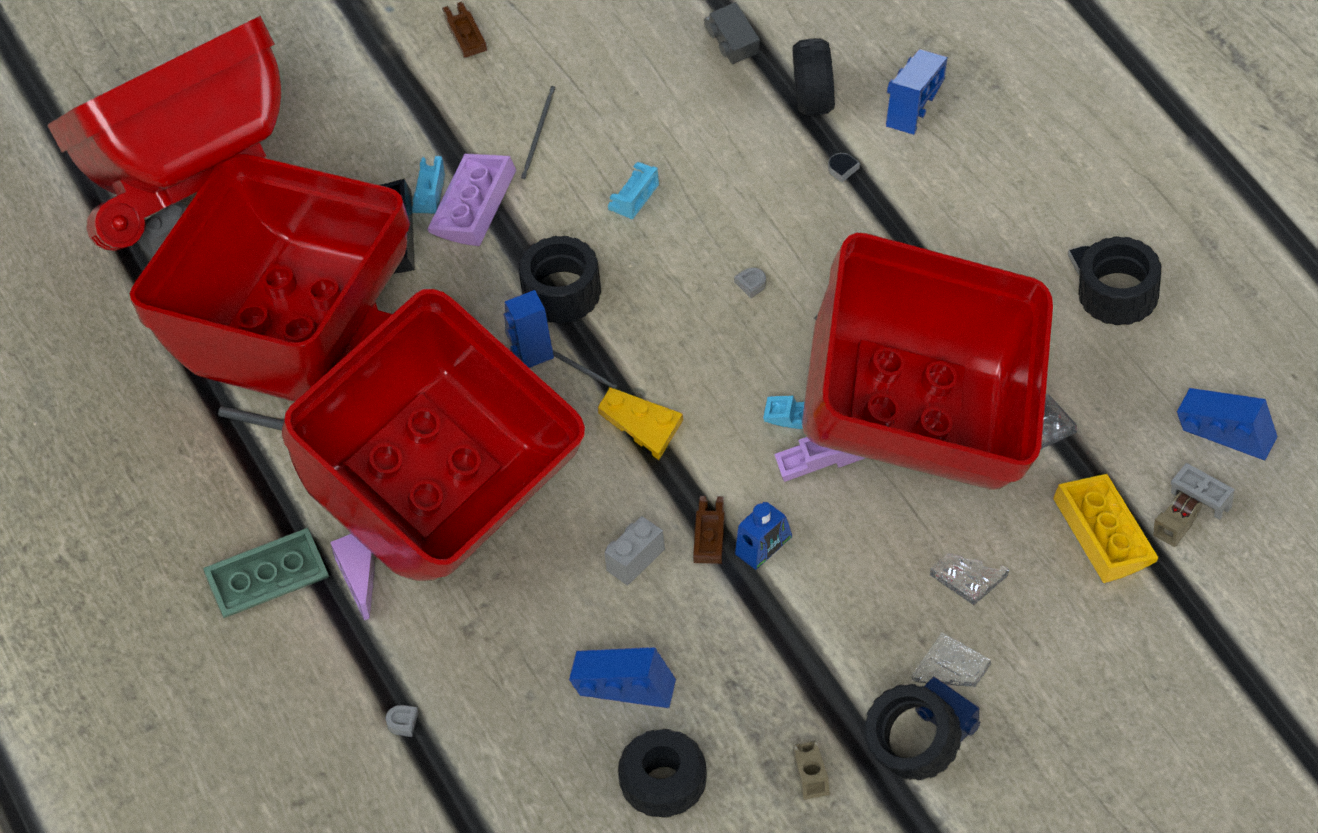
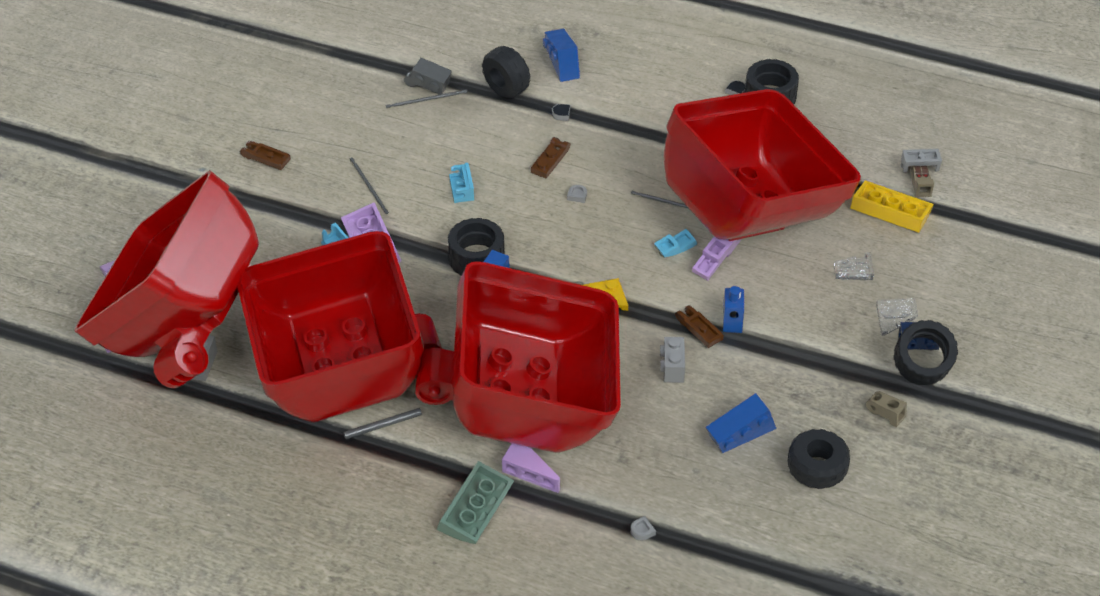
camera: 45 degrees left, 5 degrees down
blue wedge [1177,388,1278,461] -> none
none -> dark grey piece [386,89,468,108]
none -> reddish brown plate [531,137,571,179]

